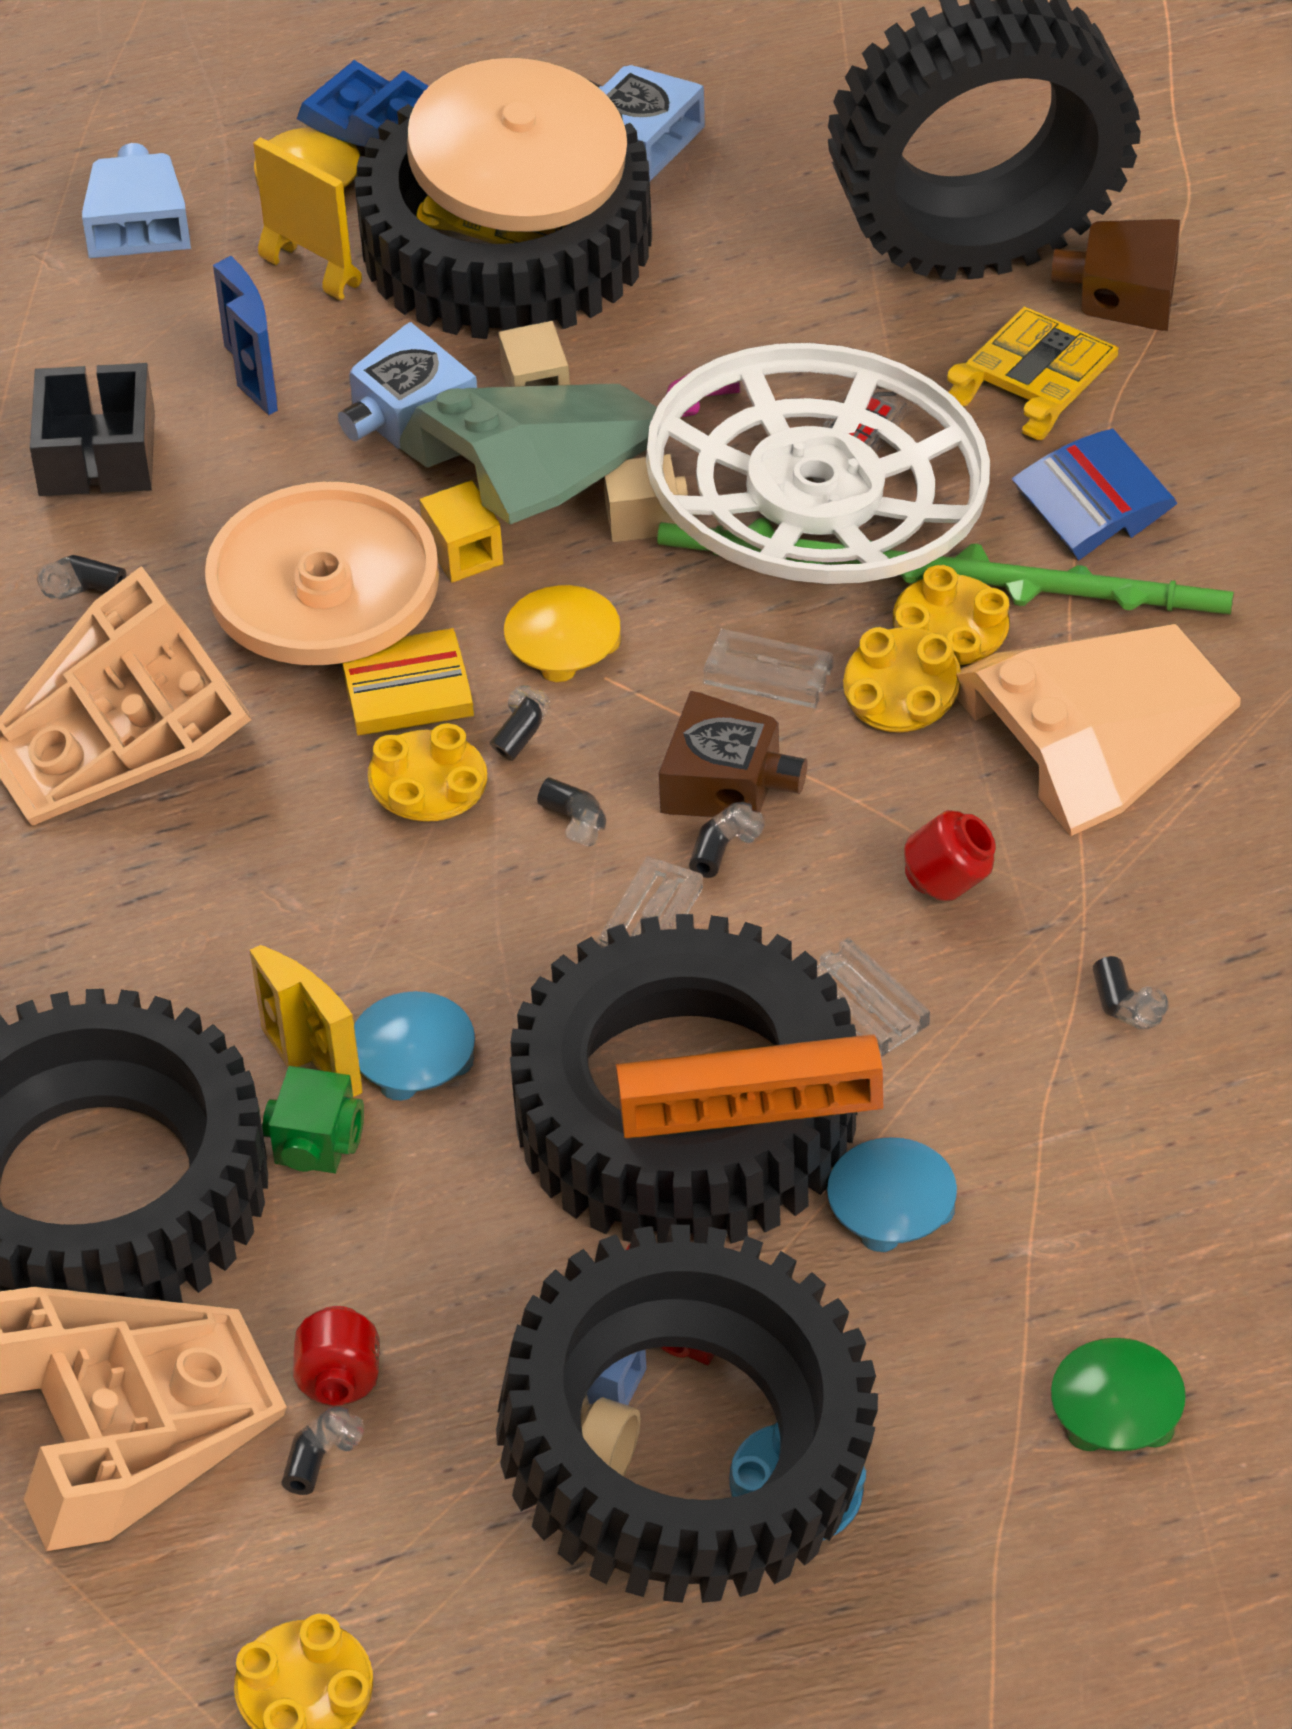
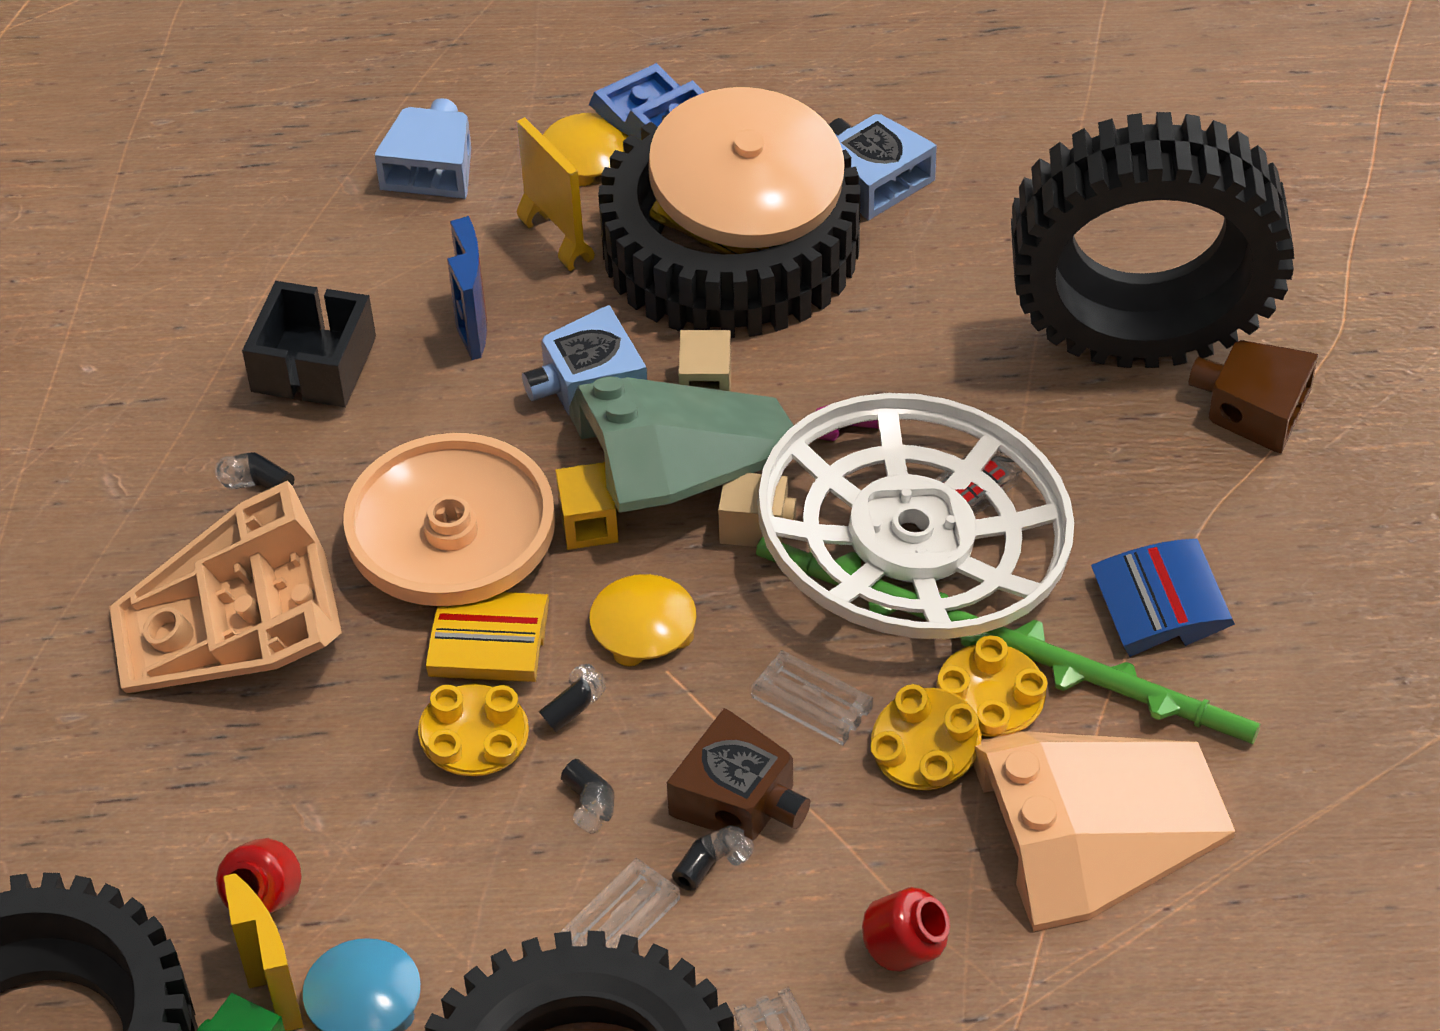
camera: 15 degrees right, 0 degrees up
yellow flag [947,306,1119,440] -> none
none -> red head [216,838,302,914]

